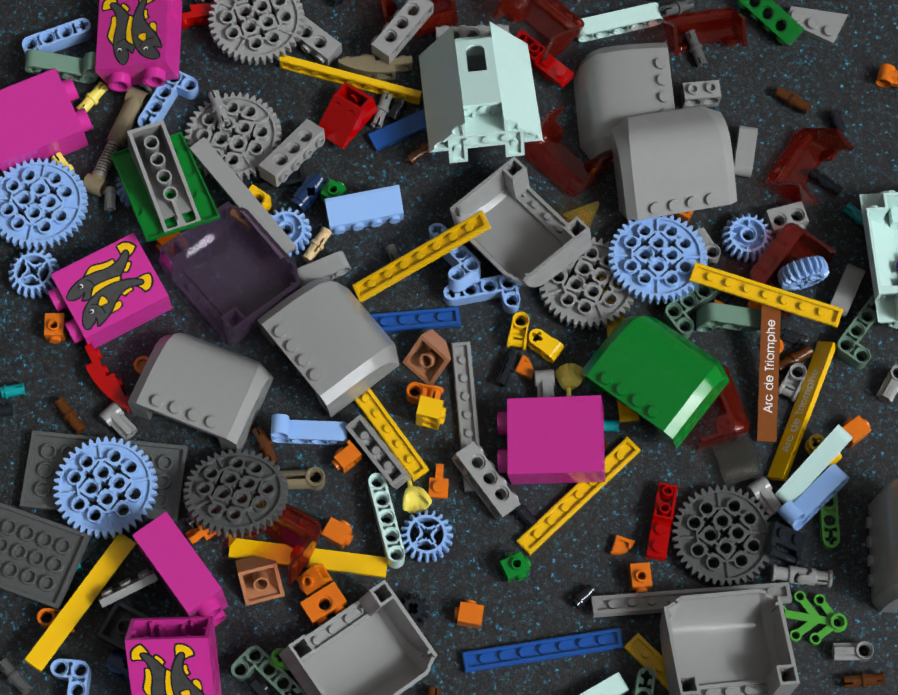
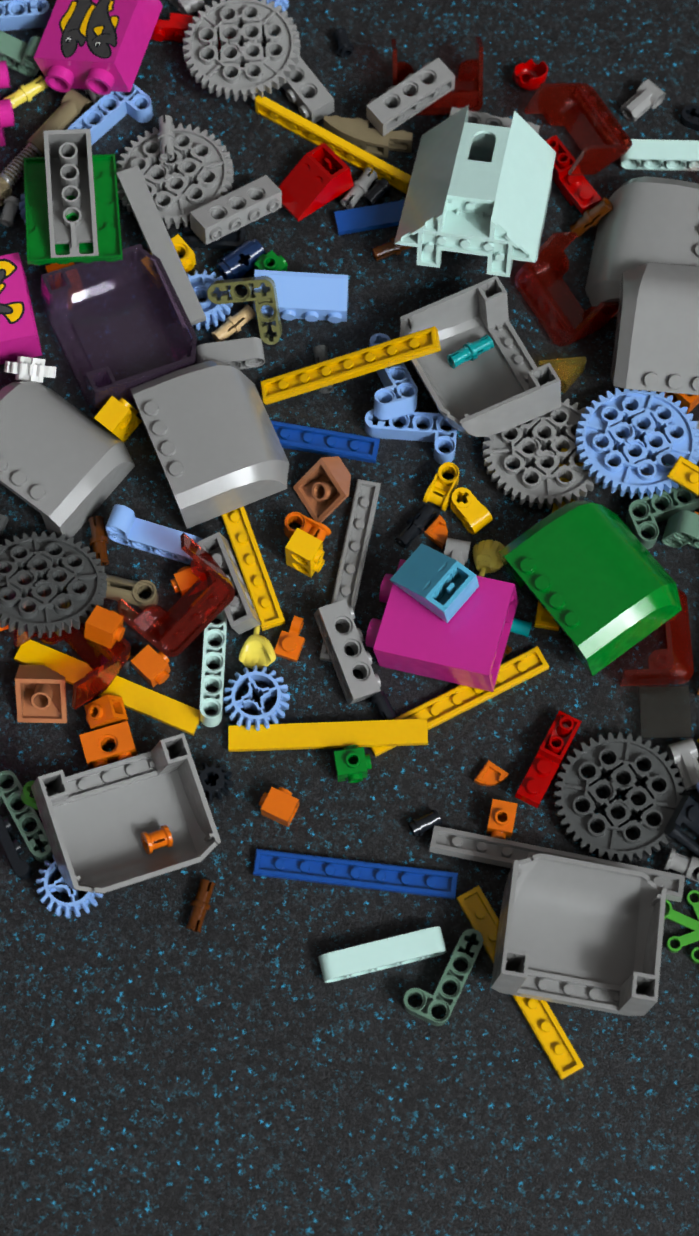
camera: 20 degrees right, 0 degrees up
none -> white gear [4,356,57,383]
none -> orange brick [84,605,125,649]
none -> yellow brick [94,396,142,443]
none -> clear red windscreen [117,533,235,657]
none -> orange bush [141,825,173,854]
none -> olive beam [207,276,282,345]
none -> yellow tile [228,719,428,752]
none -> medium azure slope [390,543,479,623]
none -> teal pin [447,334,494,369]
none -> reddish brown pin [570,197,613,237]

